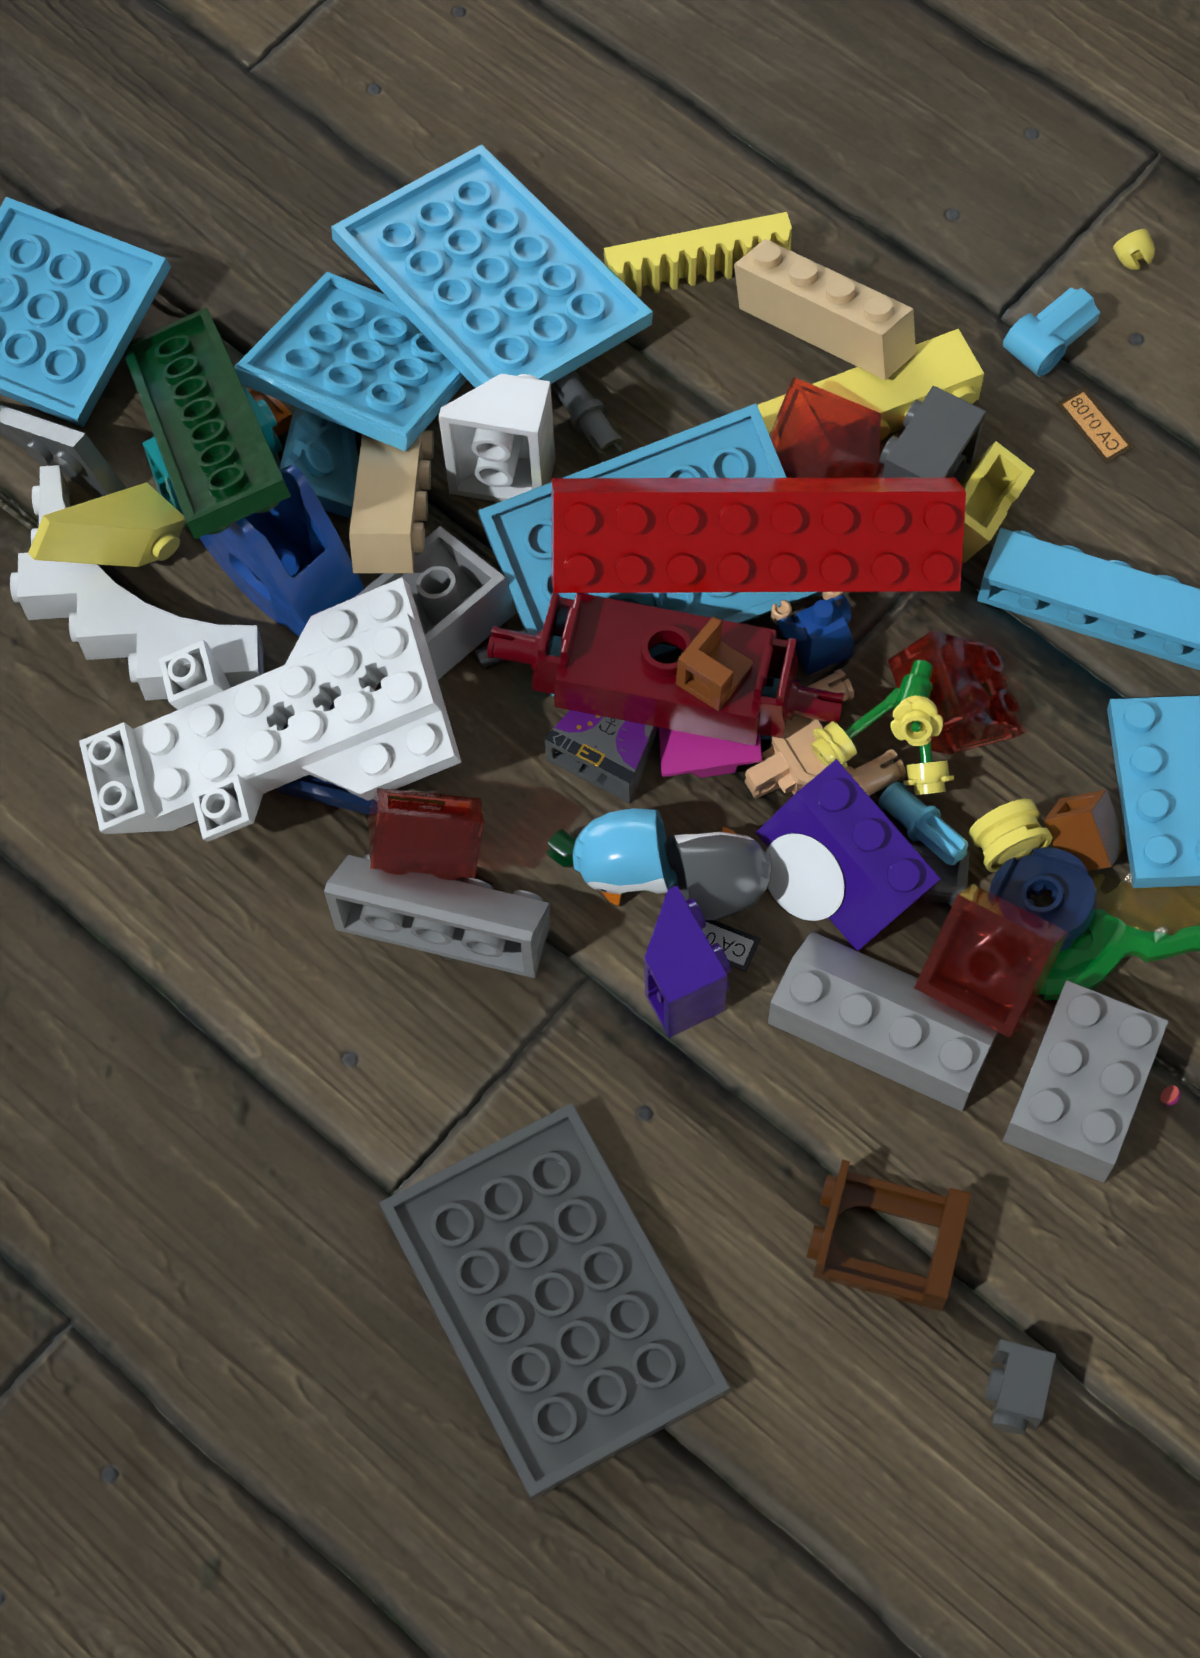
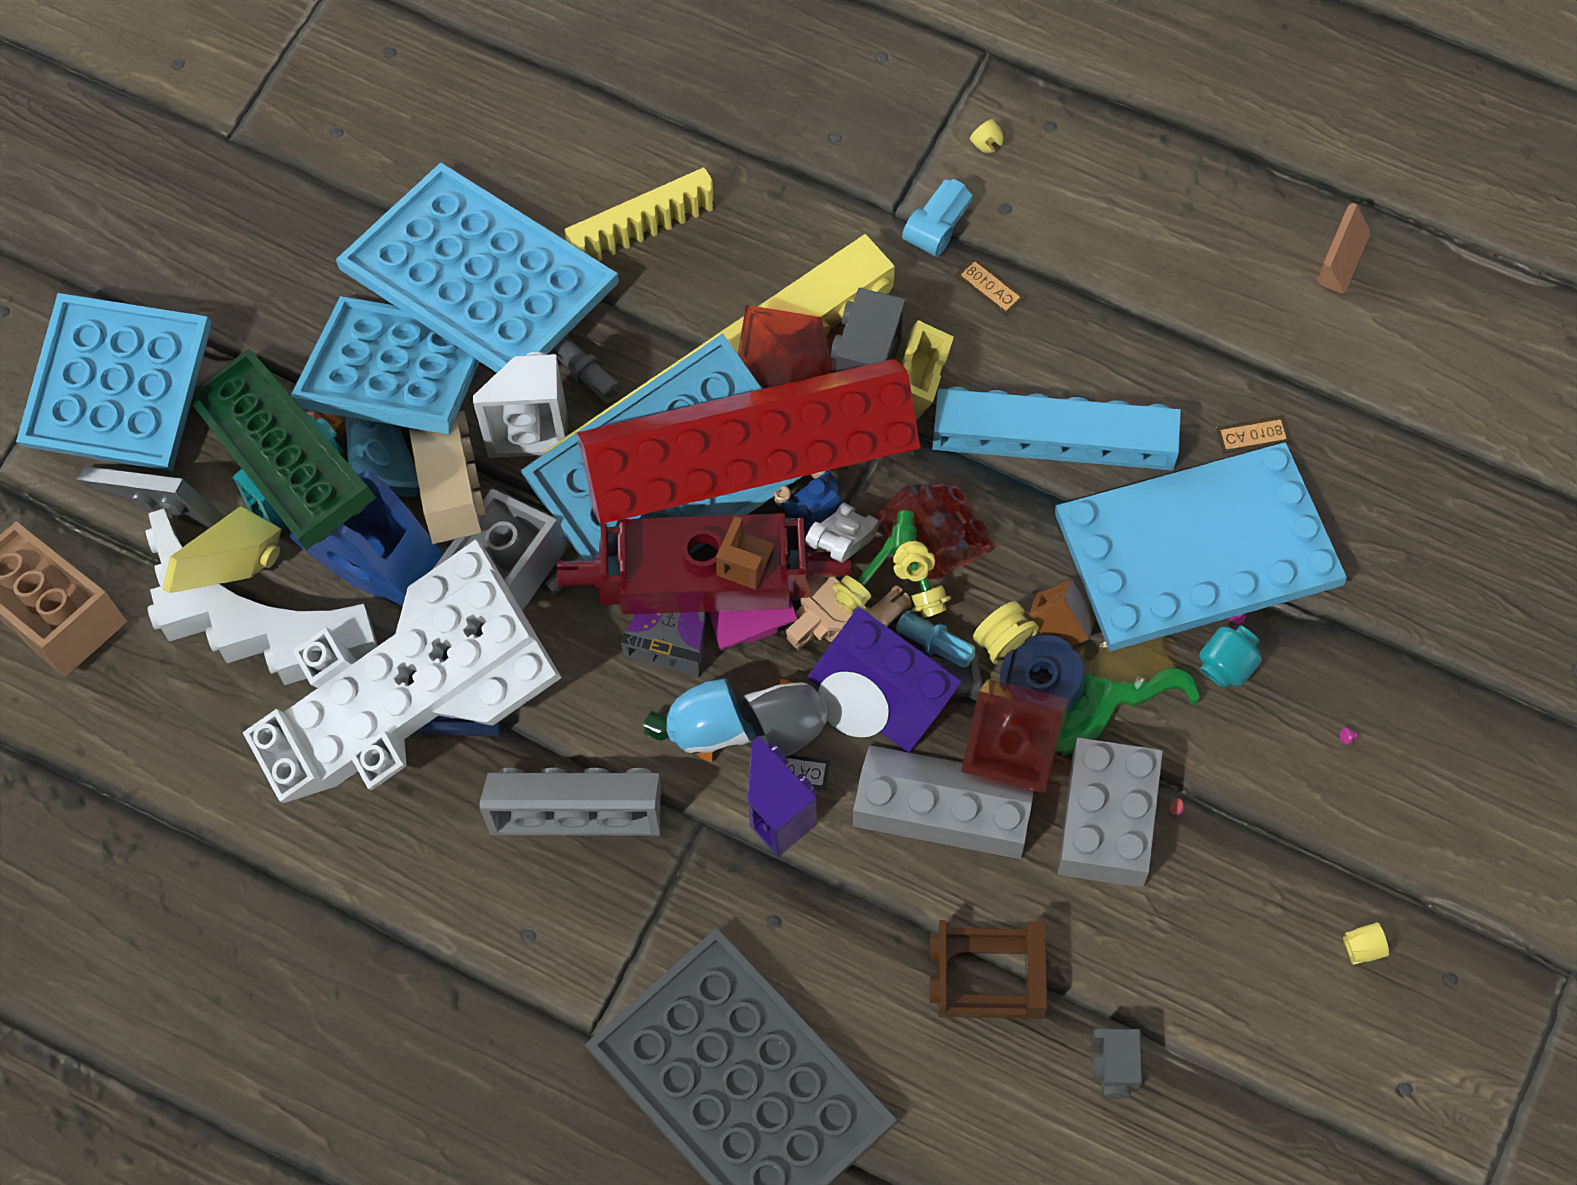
camera: 15 degrees left, 0 degrees up
clear red slope [368,788,484,880] -> none
tan brick [734,239,916,380] -> none
none -> white plate [805,502,880,563]

